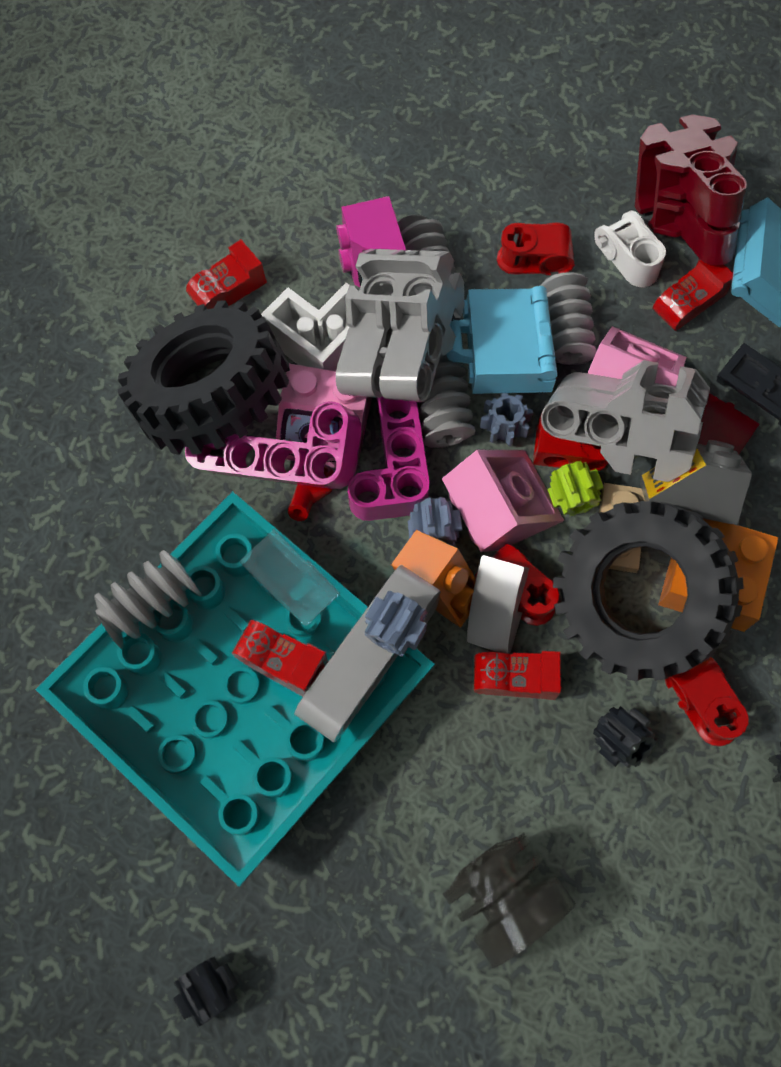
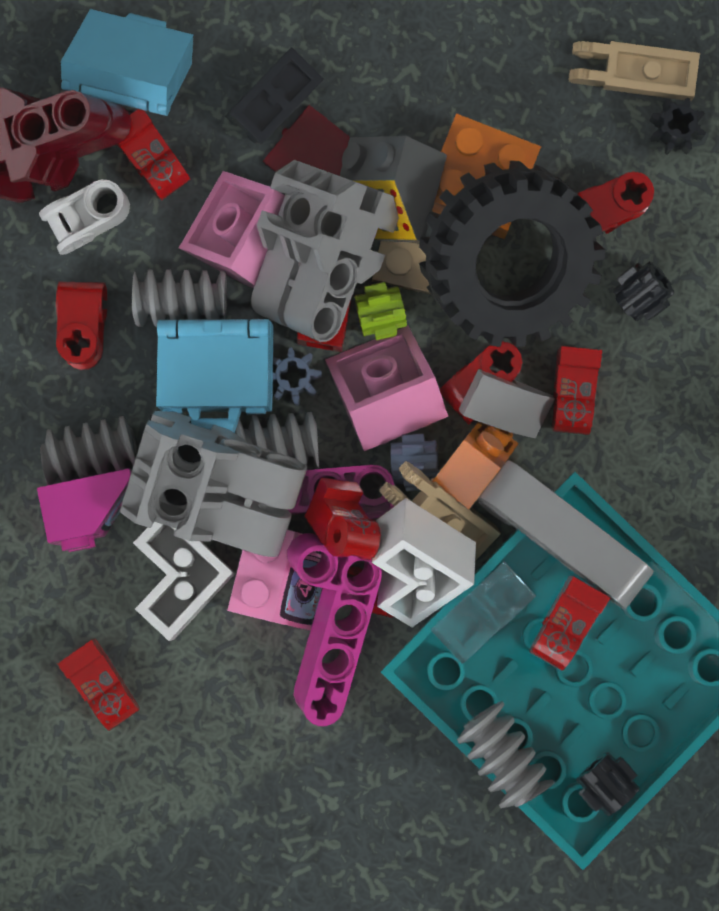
camera: 90 degrees left, 15 degrees up
black tyre [117,301,290,455] -> none
sand blue gear [364,591,427,656] -> none
none -> red leg [305,478,381,560]
none -> white brick [372,498,476,627]
none -> tan hinge [379,461,501,561]
none -> black gear [576,752,640,816]

